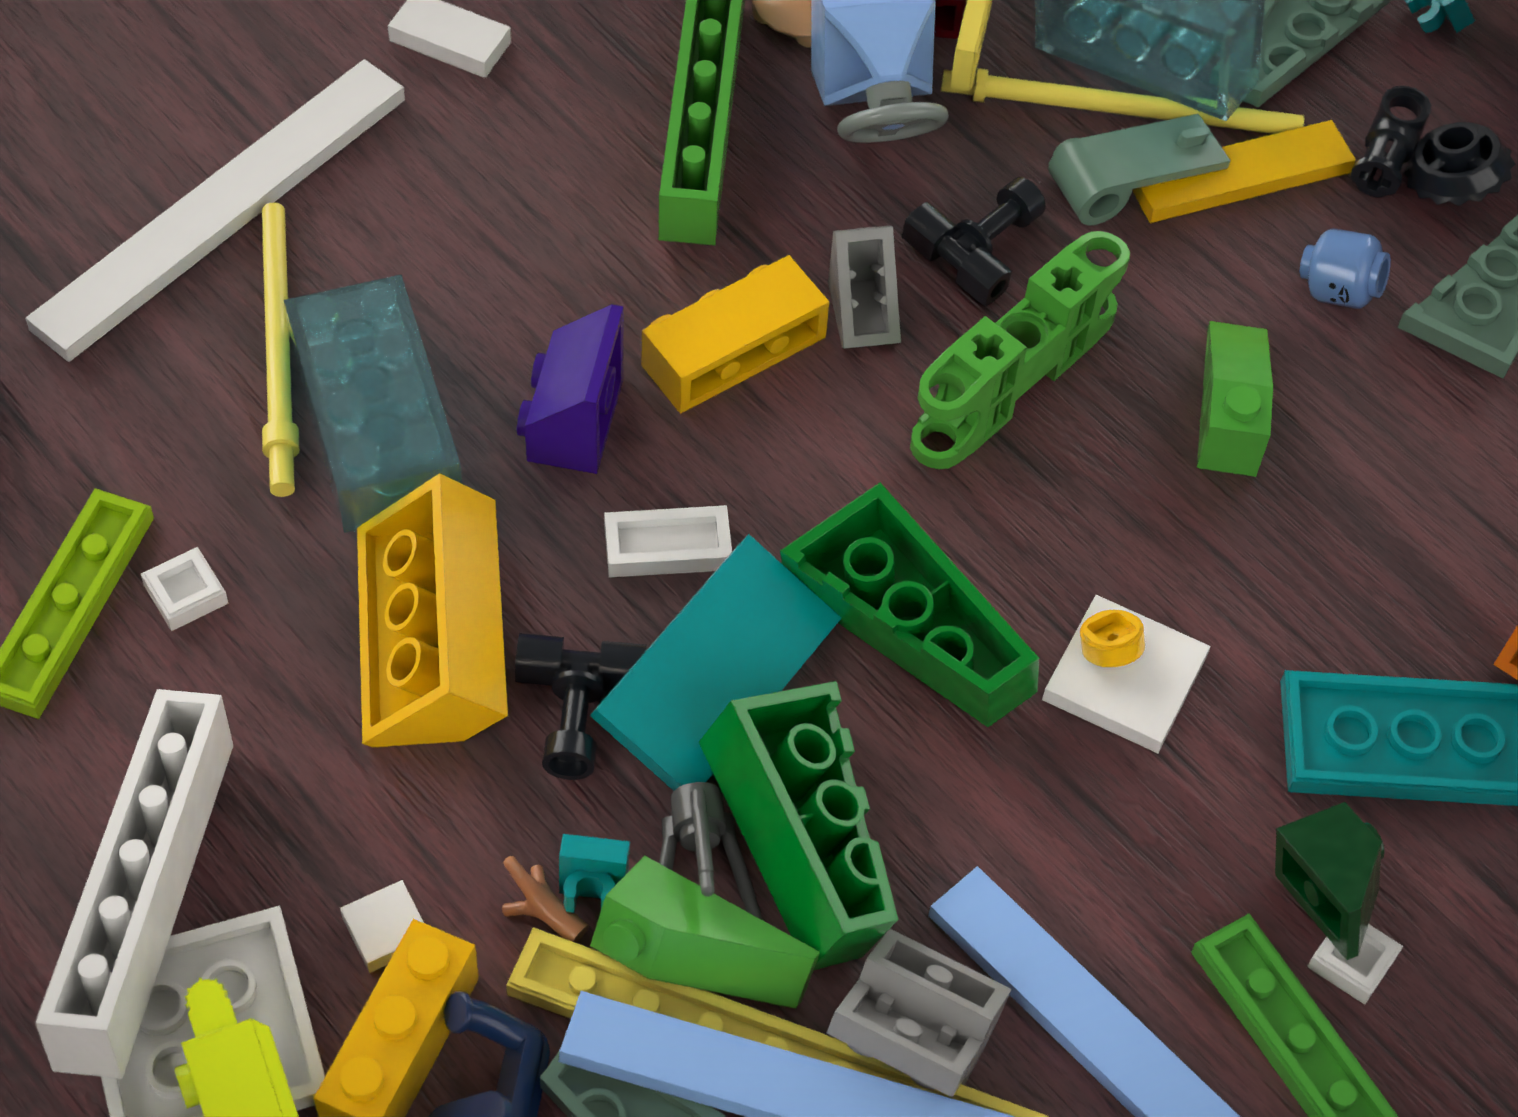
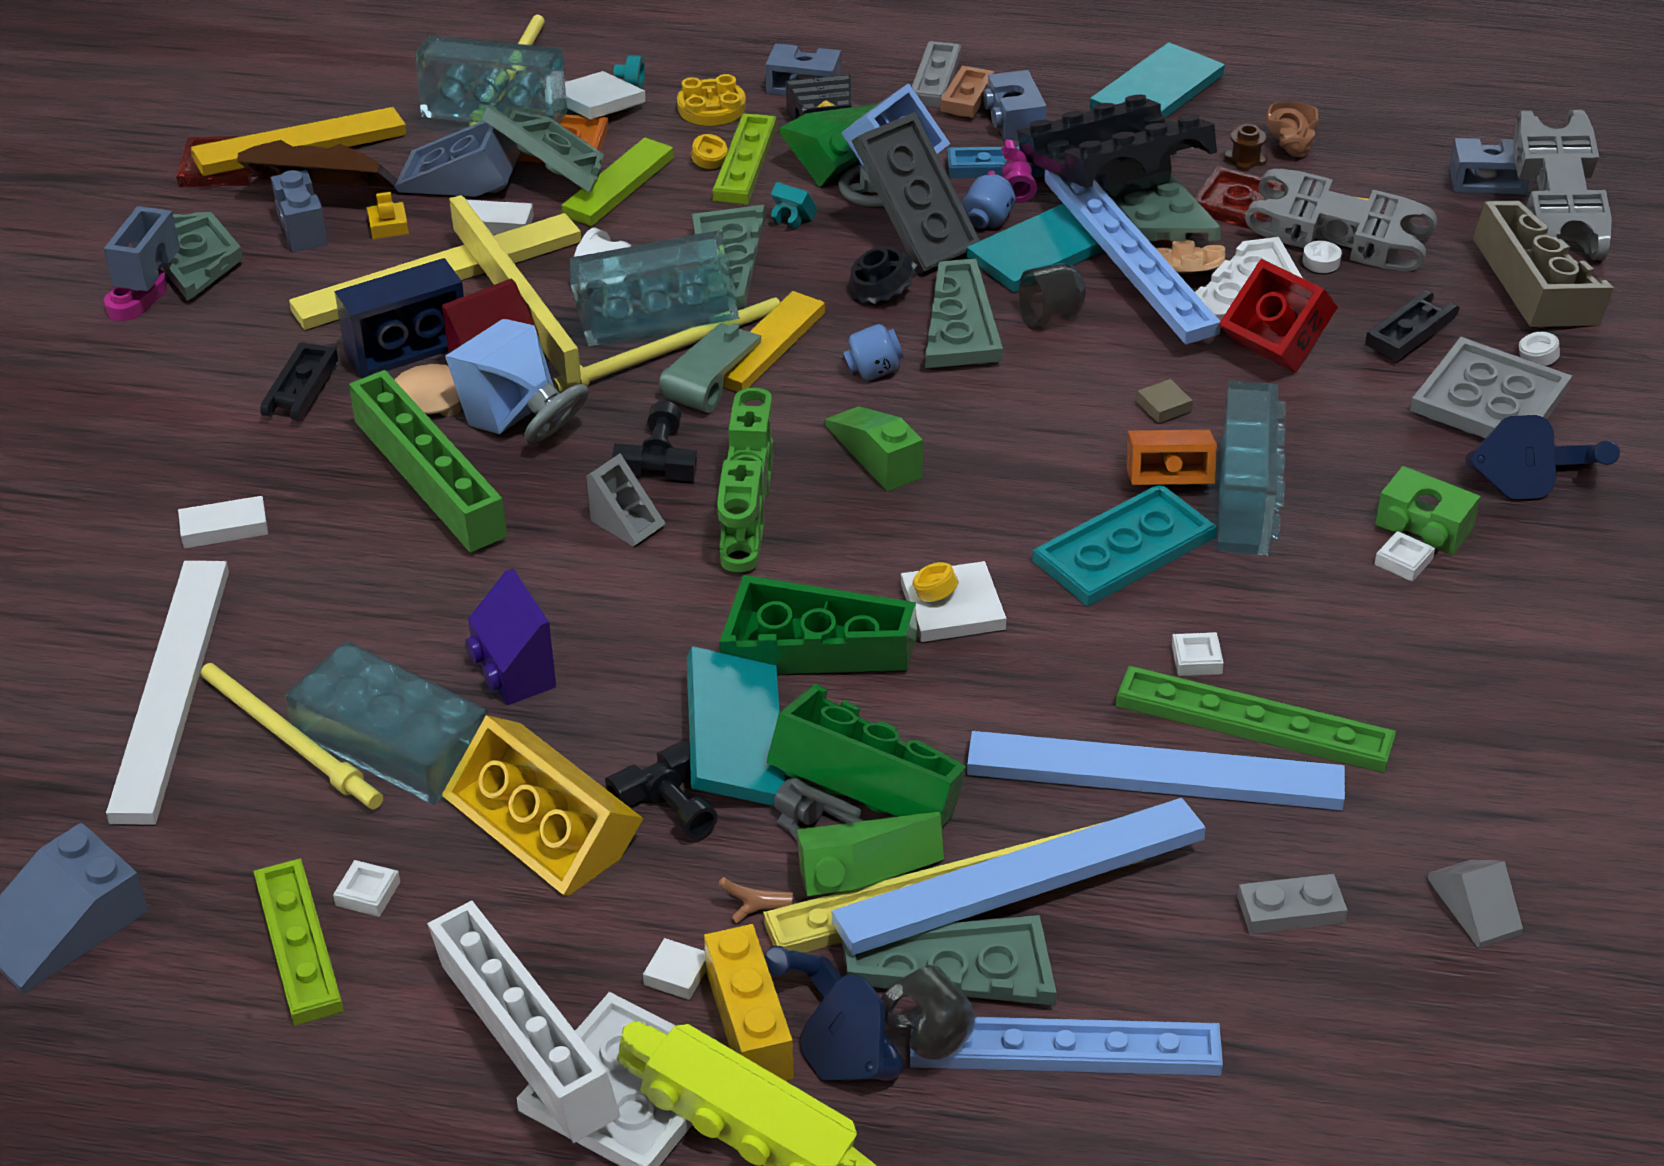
camera: 35 degrees left, 15 degrees down
teal tile [559,834,630,913] -> none
white tile [604,505,732,578] -> none
yellow brick [641,255,830,414] -> none
light grey brick [826,929,1012,1097] -> none
dark green slope [1275,802,1384,960] -> none
black connector [1351,85,1431,198] -> none

